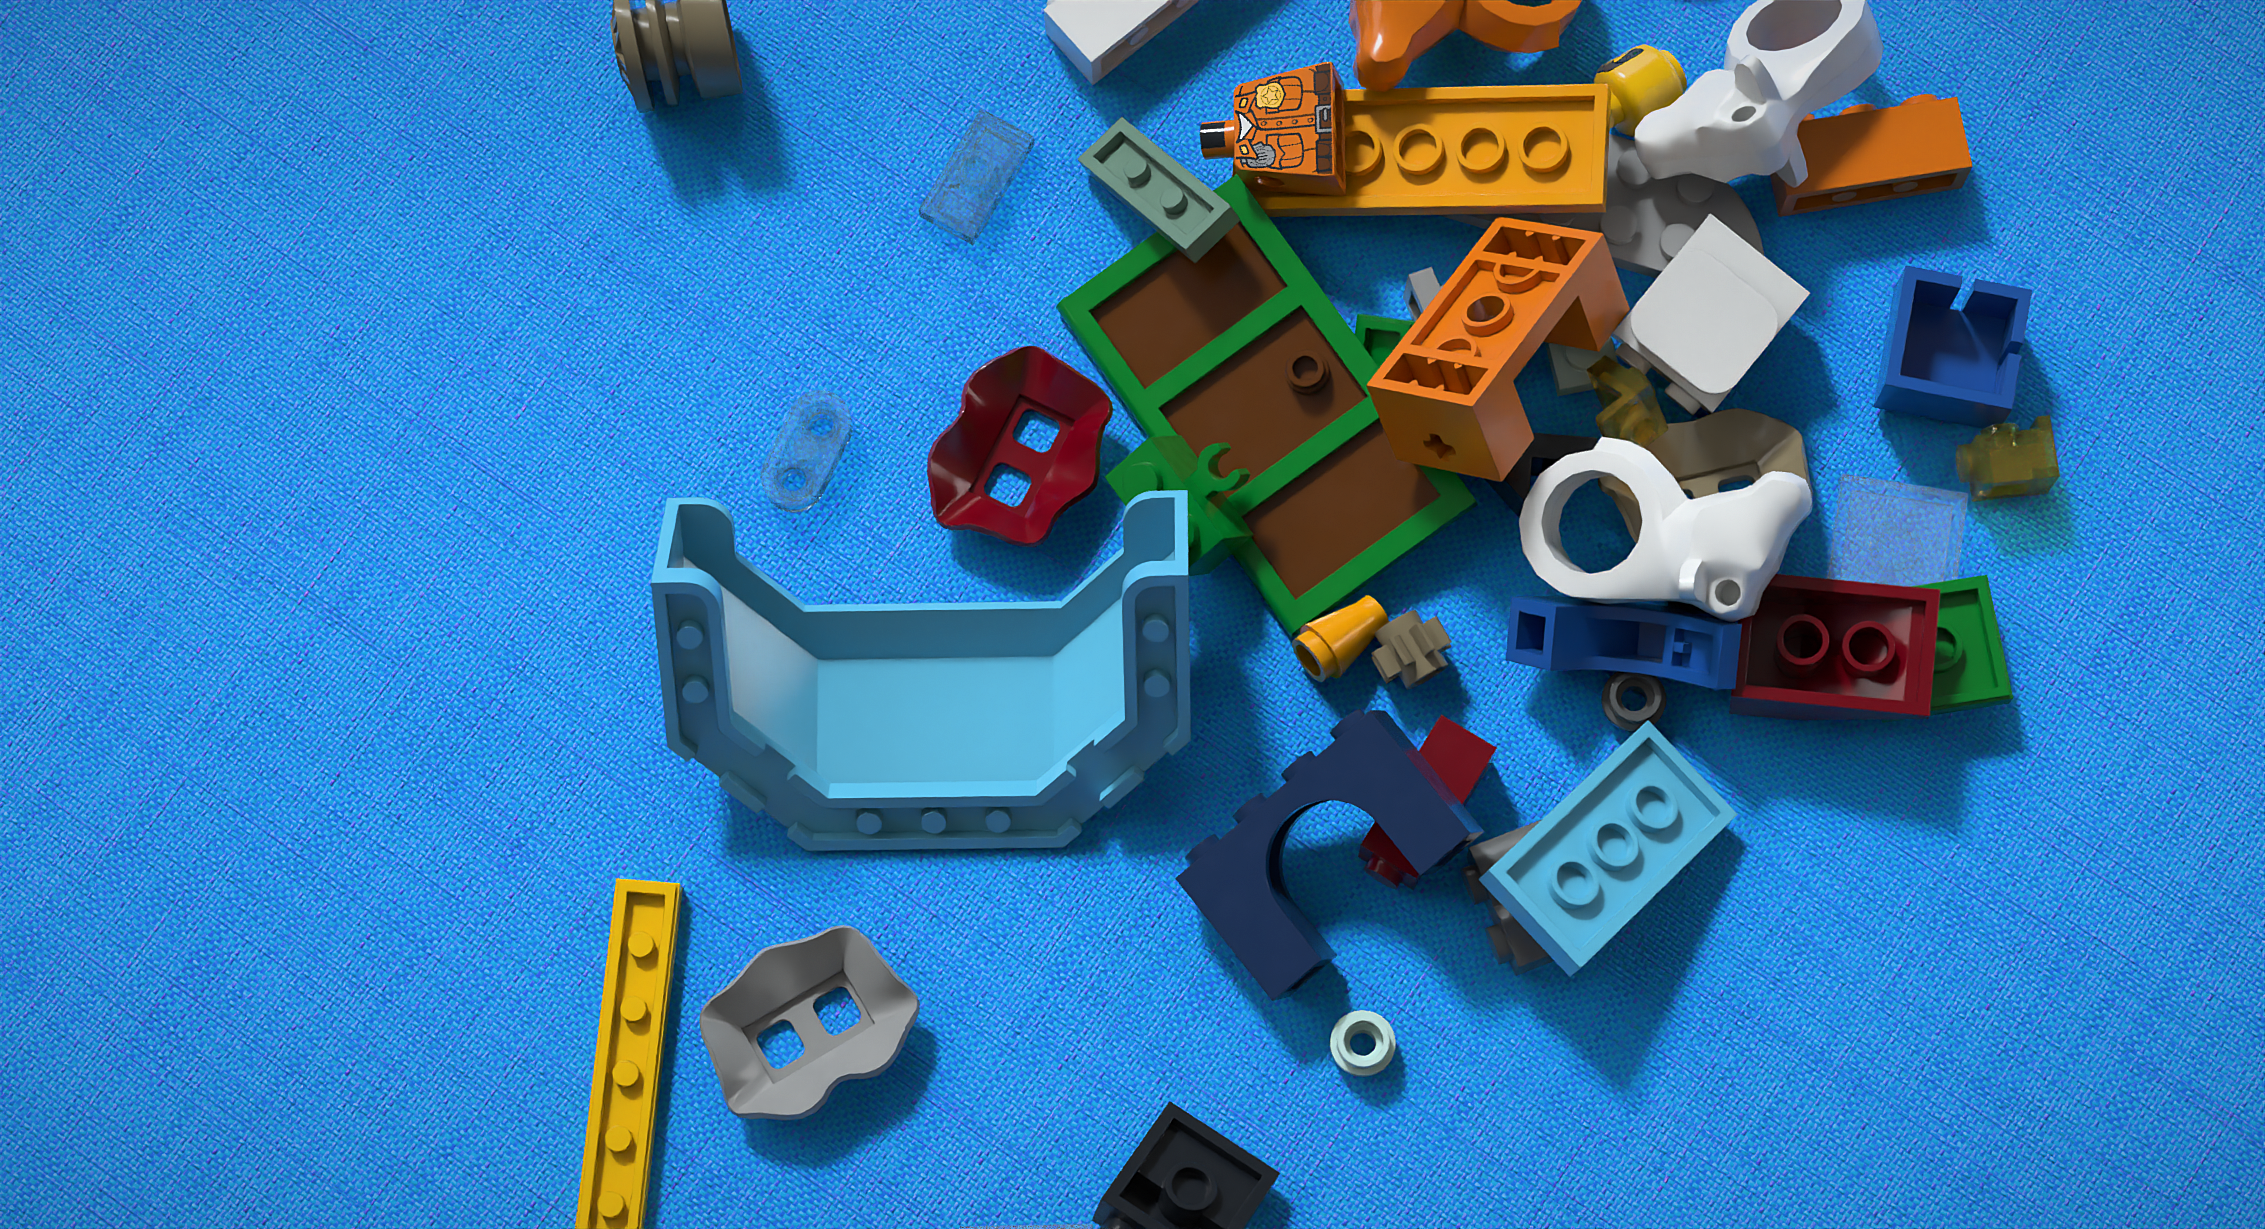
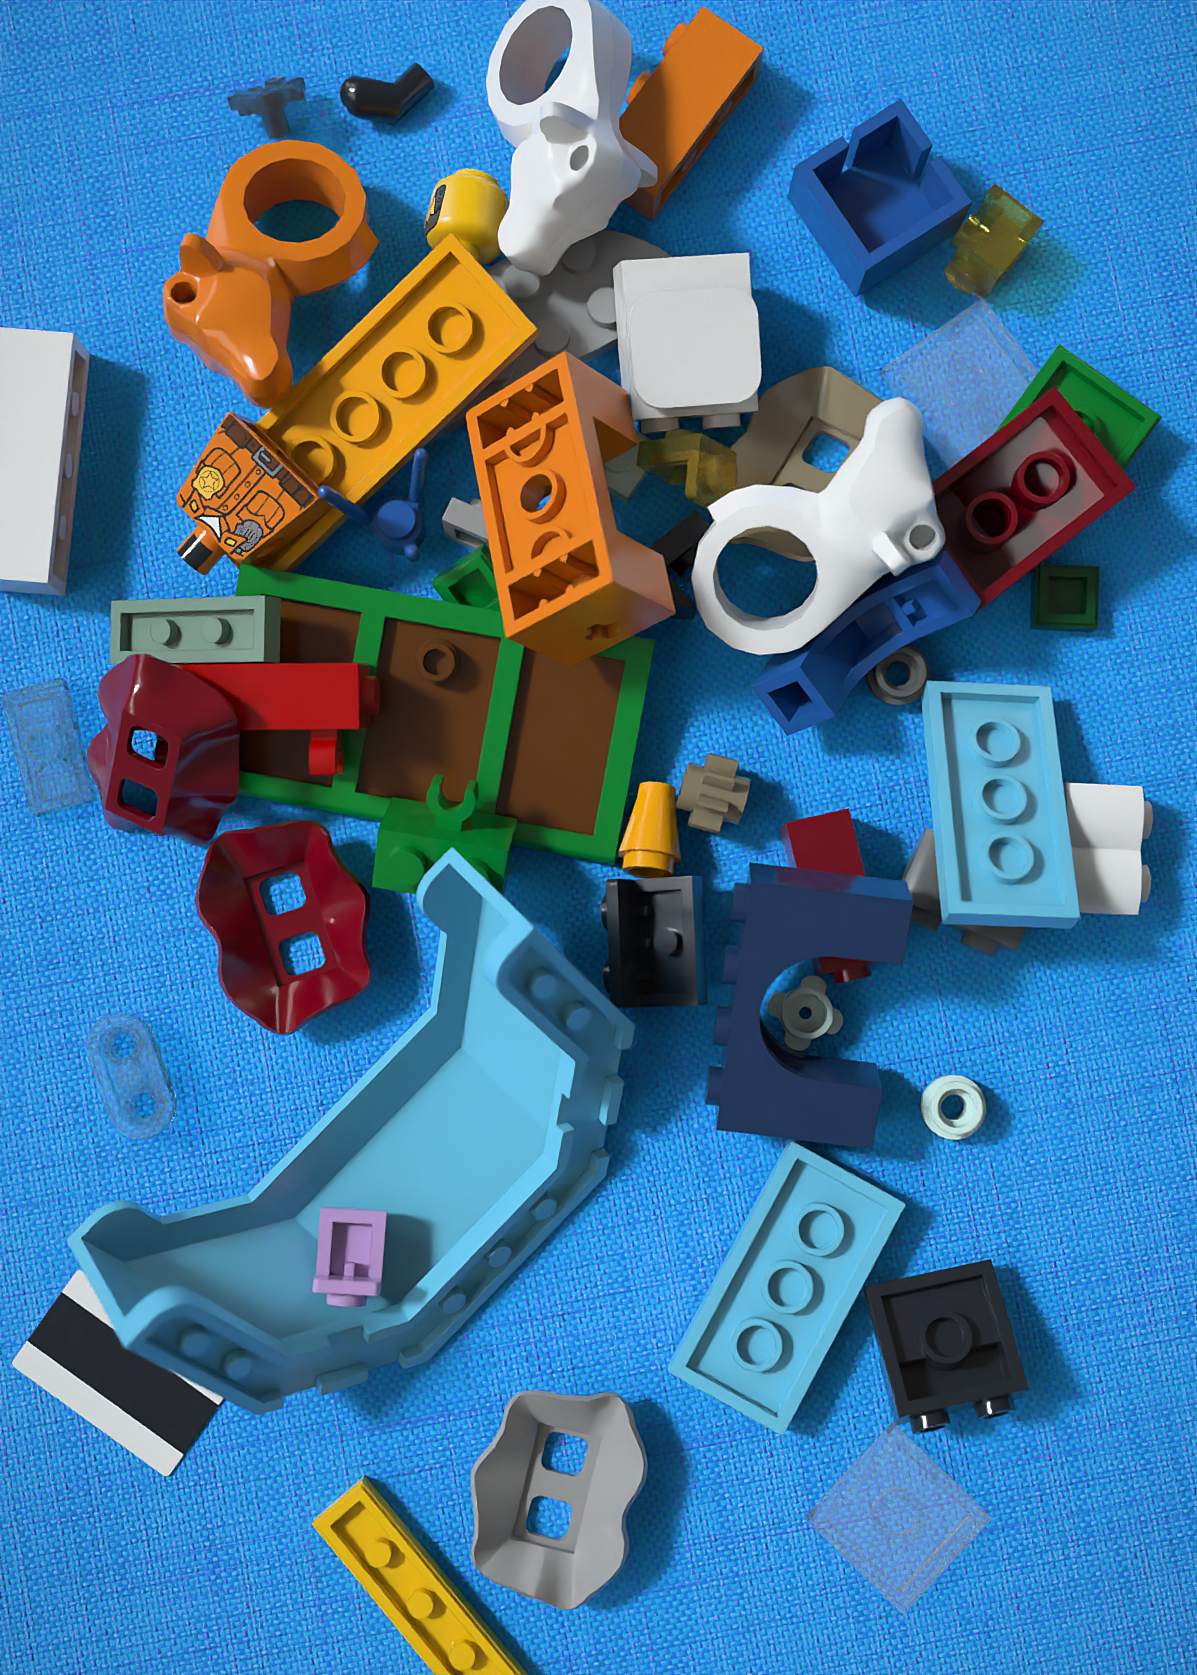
camera: 50 degrees left, 10 degrees up
none -> black sticker [12,1270,223,1476]
none -> dark red piece [87,653,239,847]
none -> red brick [134,663,380,775]
none -> lavender bracket [312,1206,387,1307]
none -> blue plant [318,448,428,563]
none -> black bracket [601,876,708,1009]
none -> medium azure plate [667,1139,906,1436]
none -> light aqua plate [768,976,843,1050]
none -> dark green tile [1030,564,1099,632]
none -> white brick [1063,783,1153,915]

